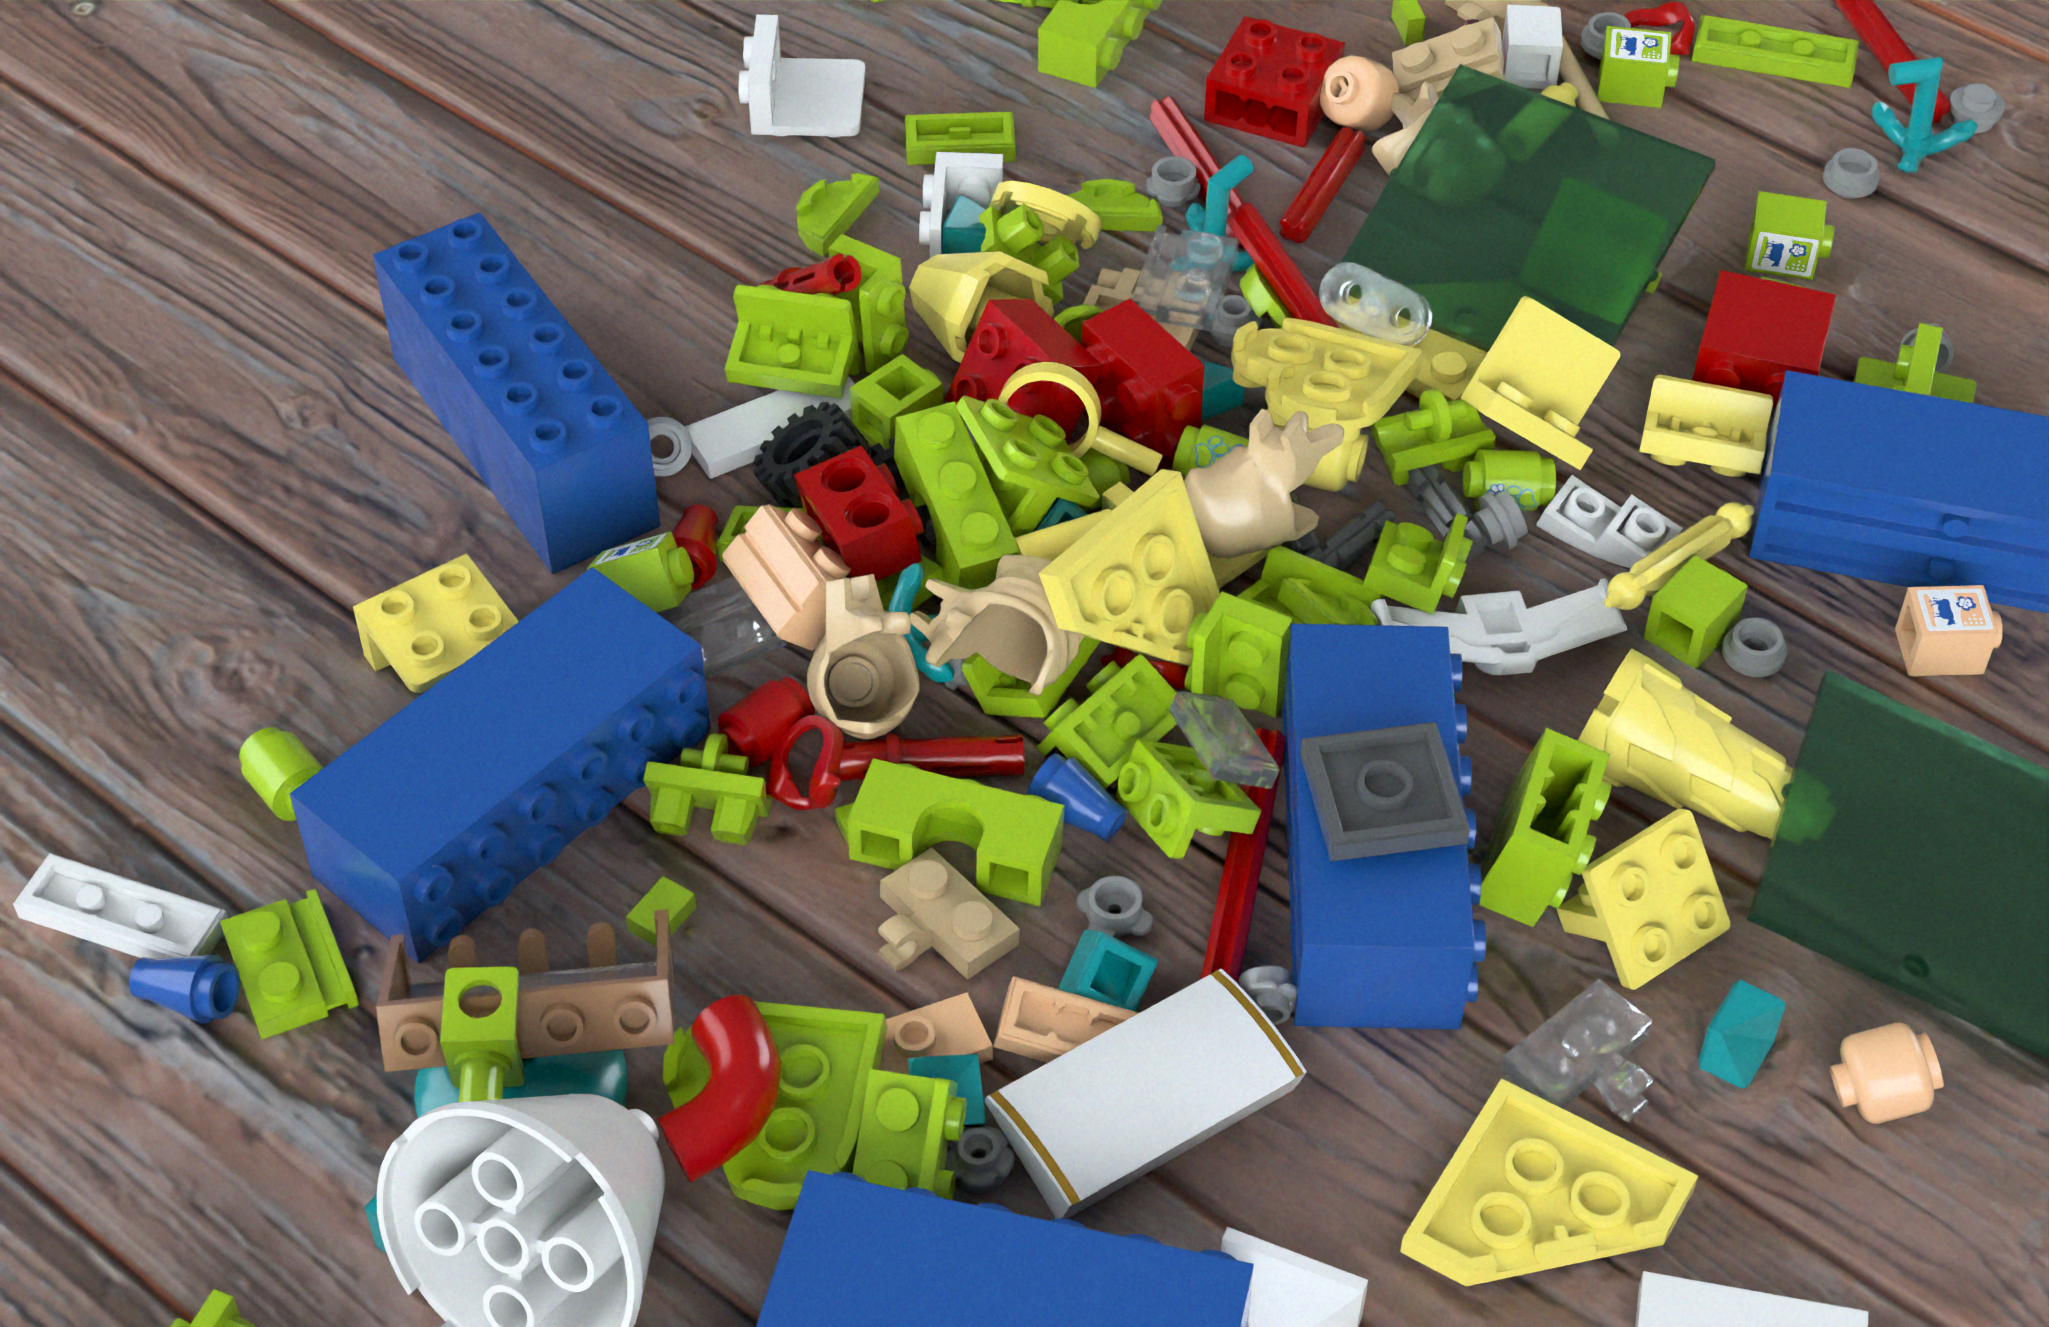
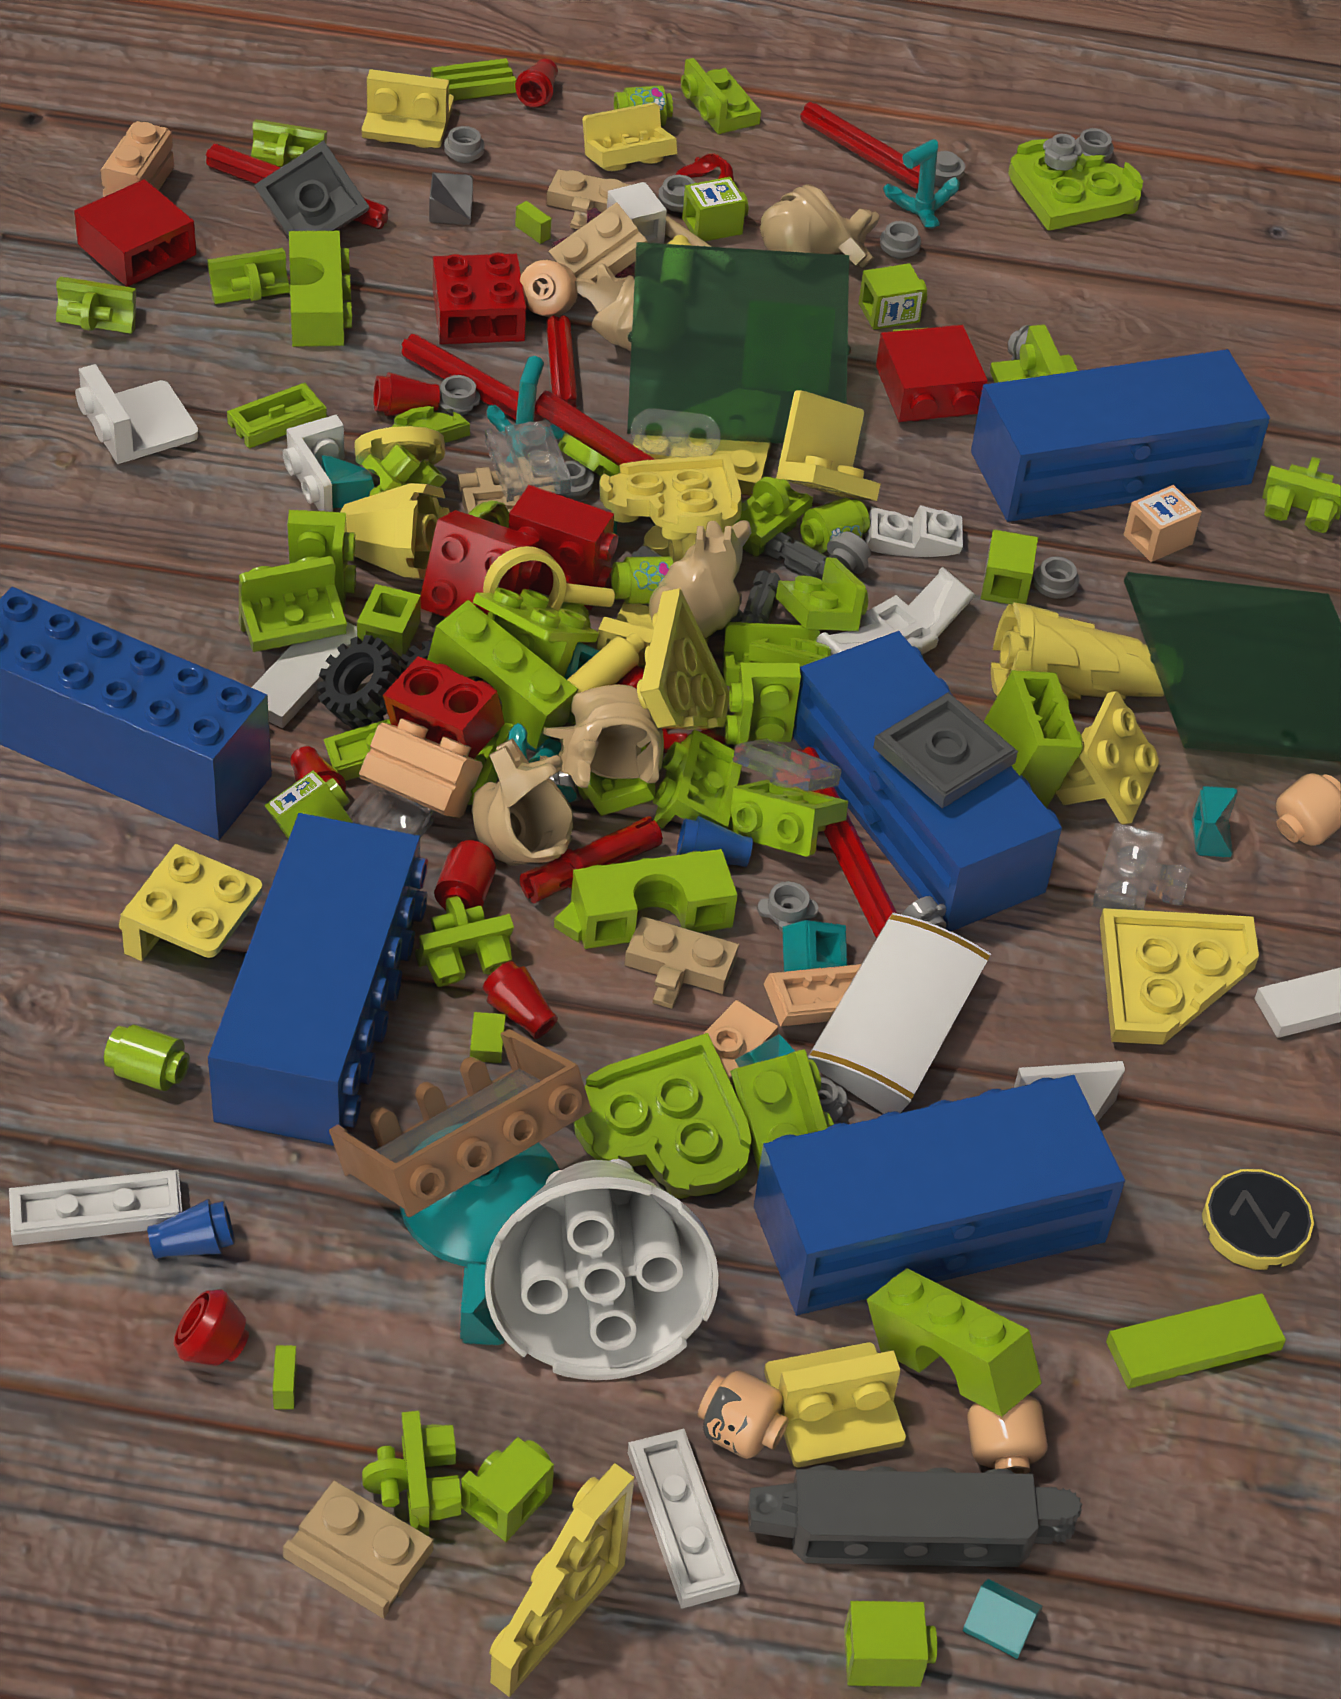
camera: 35 degrees left, 0 degrees up
lime plate [220,888,359,1040] -> none
lime bracket [440,966,525,1102] -> none
red cylinder [656,994,782,1183] -> none
red pin [758,254,862,295] -> none
red piece [766,715,844,811] -> none
lime tile [796,173,880,257] -> none
light yellow wheel [1604,502,1754,610] -> none
light yellow bracket [1639,375,1773,477] -> none
lime tile [1692,15,1859,88] -> none
none -> red cone [174,1289,249,1366]
none -> lime piece [272,1345,297,1409]
none -> red cone [373,372,440,416]
none -> red cone [482,961,558,1039]
none -> tan piece [760,184,880,273]

